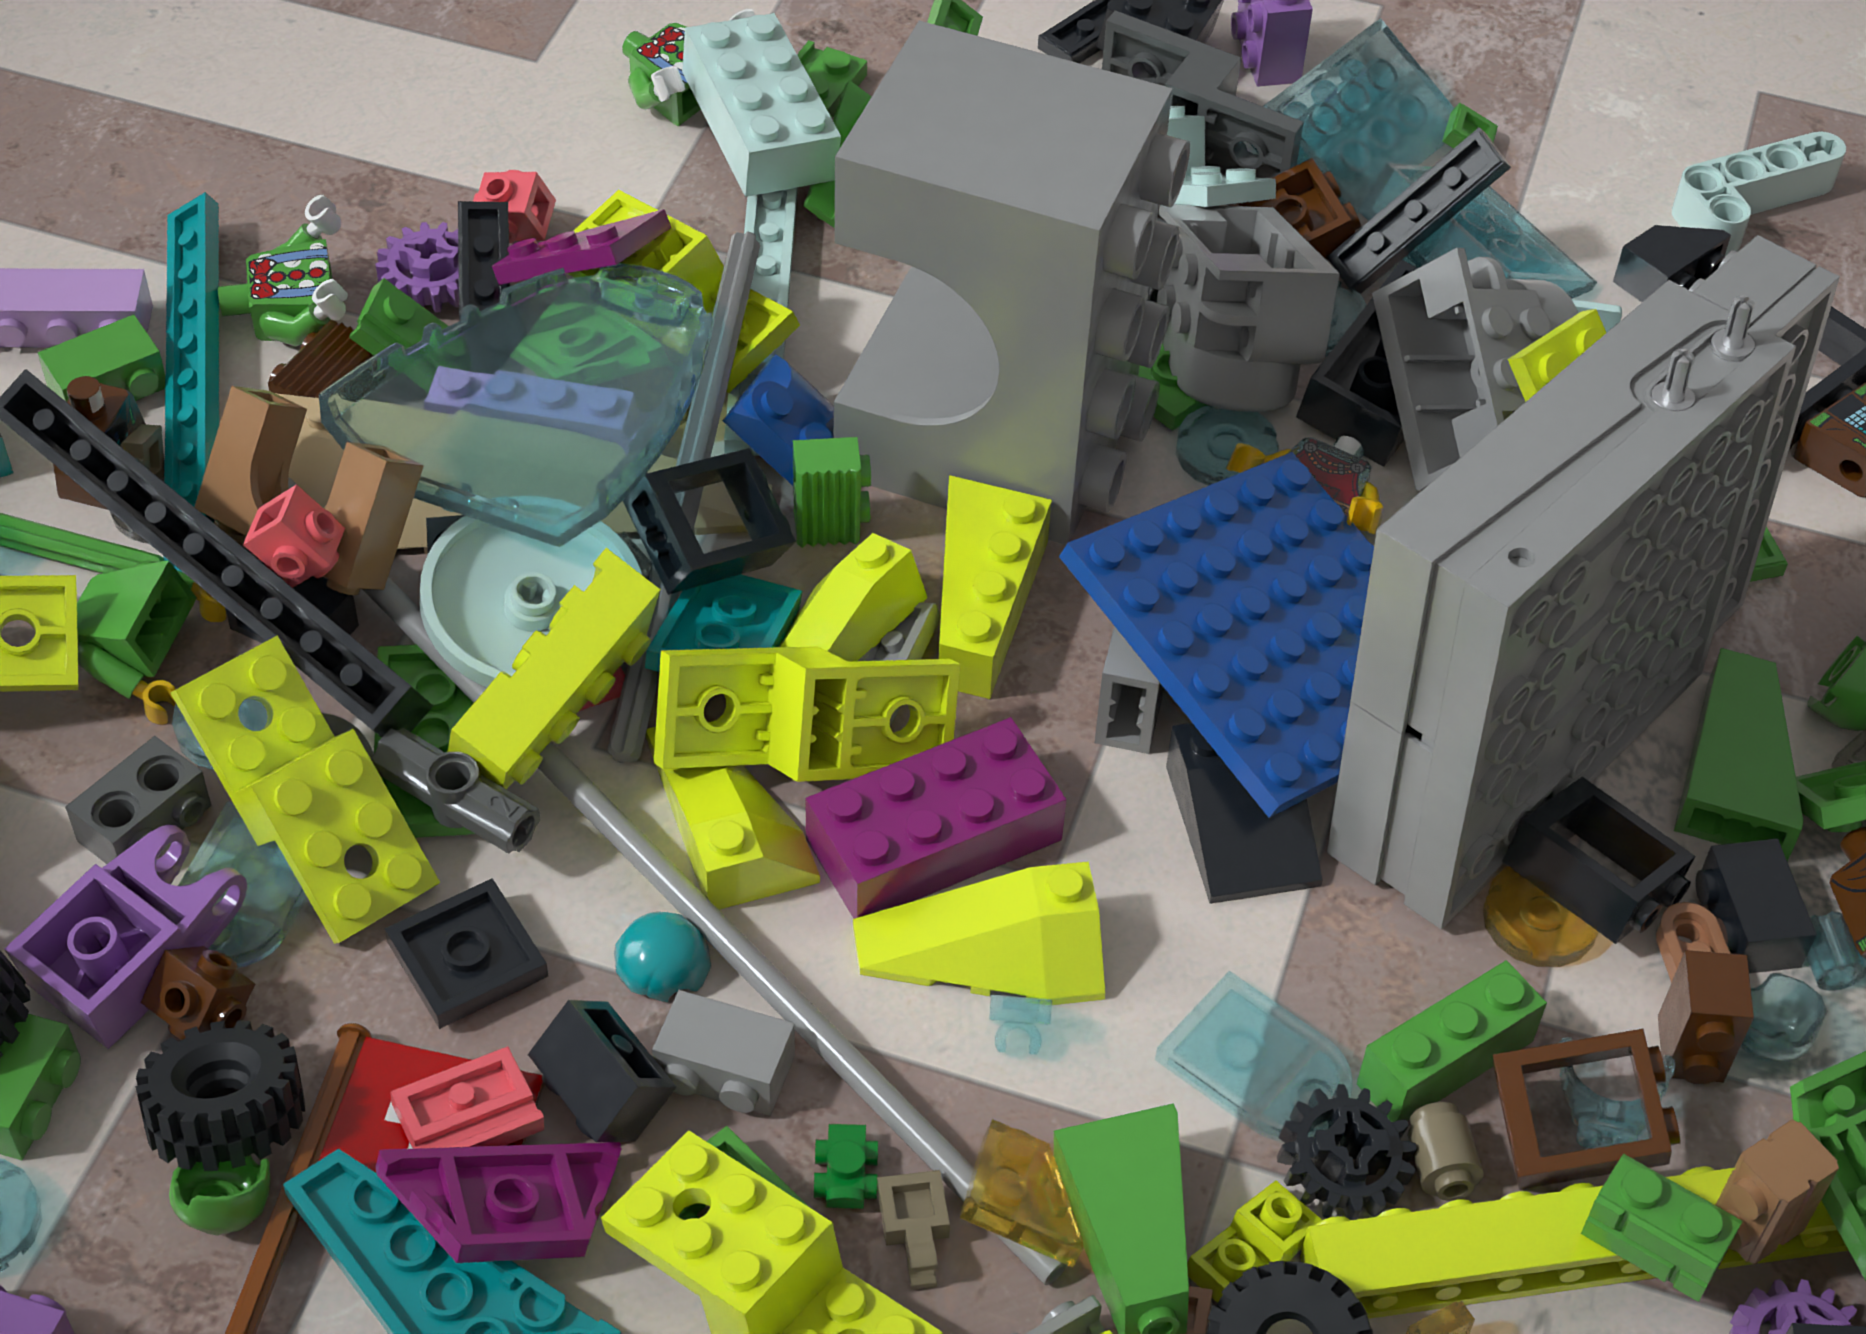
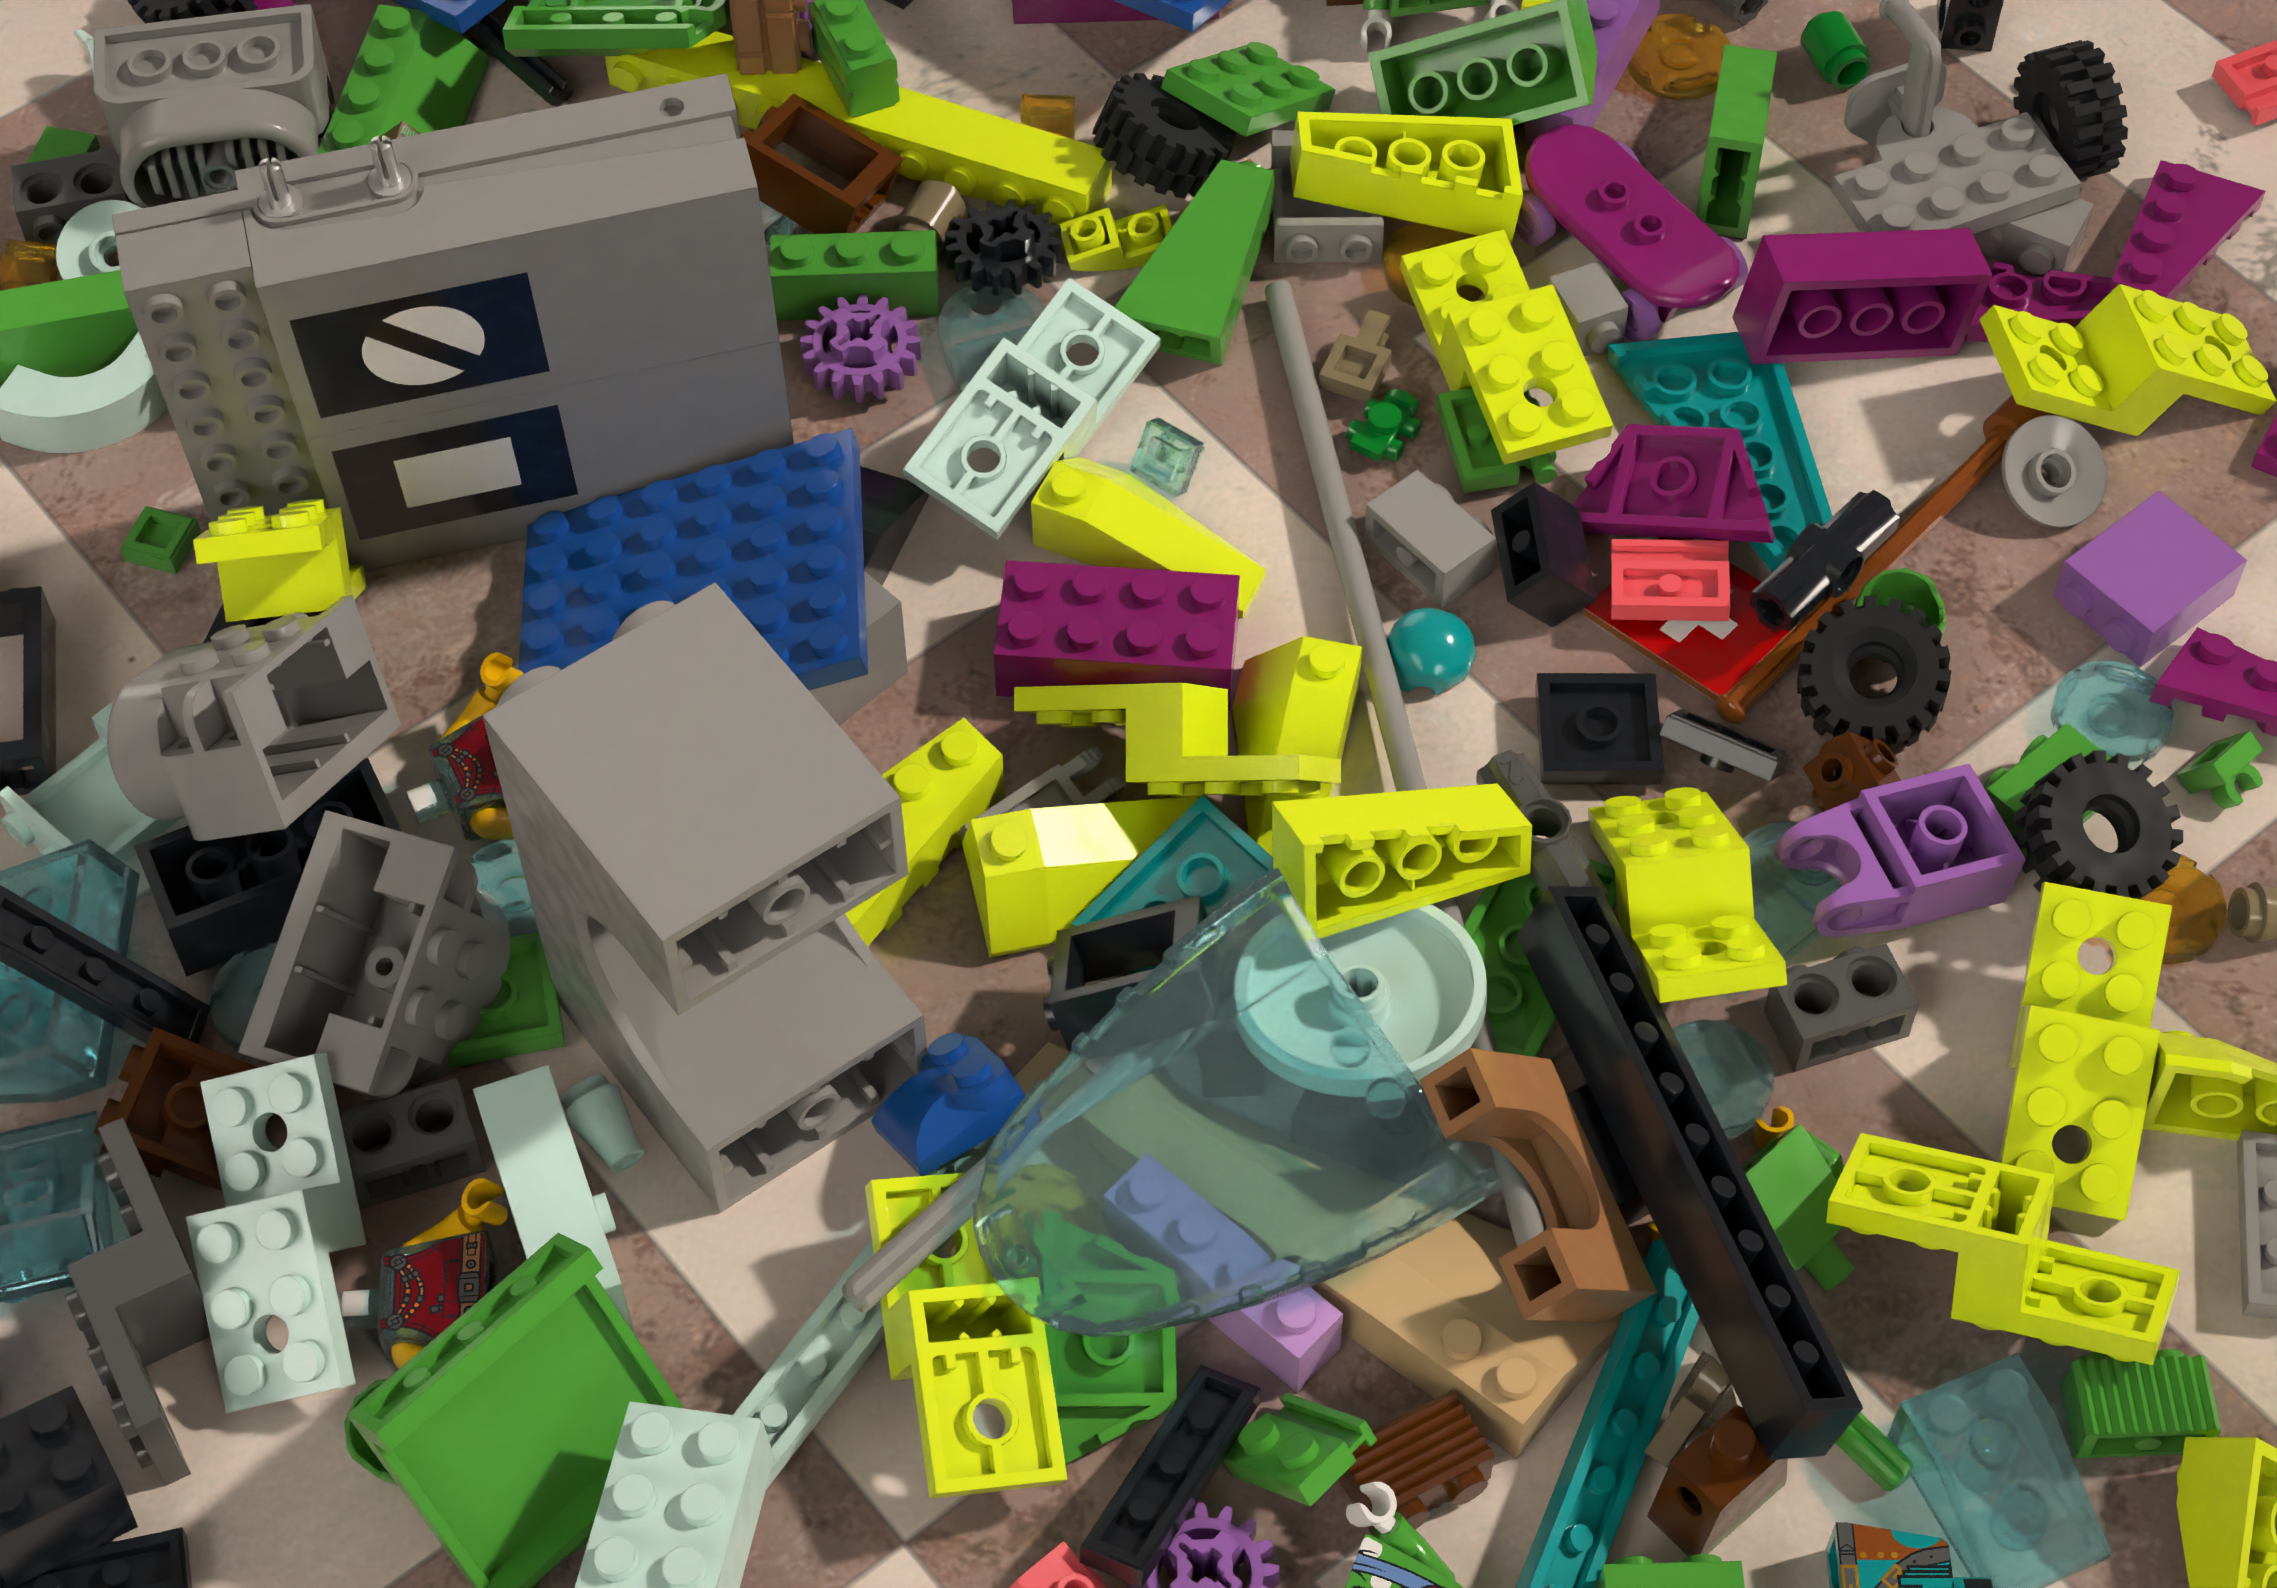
camera: 145 degrees left, 5 degrees up
coral brick [243,484,345,588] -> none
magenta wing [492,209,671,285] -> none
bright green brick [793,437,871,548] -> none
clear yellow wing [959,1119,1084,1267] -> none
none -> medium lavender gear [800,294,922,403]
none -> light aqua bracket [903,278,1161,540]
none -> plate [1659,708,1789,781]
none -> black piece [1749,490,1900,633]

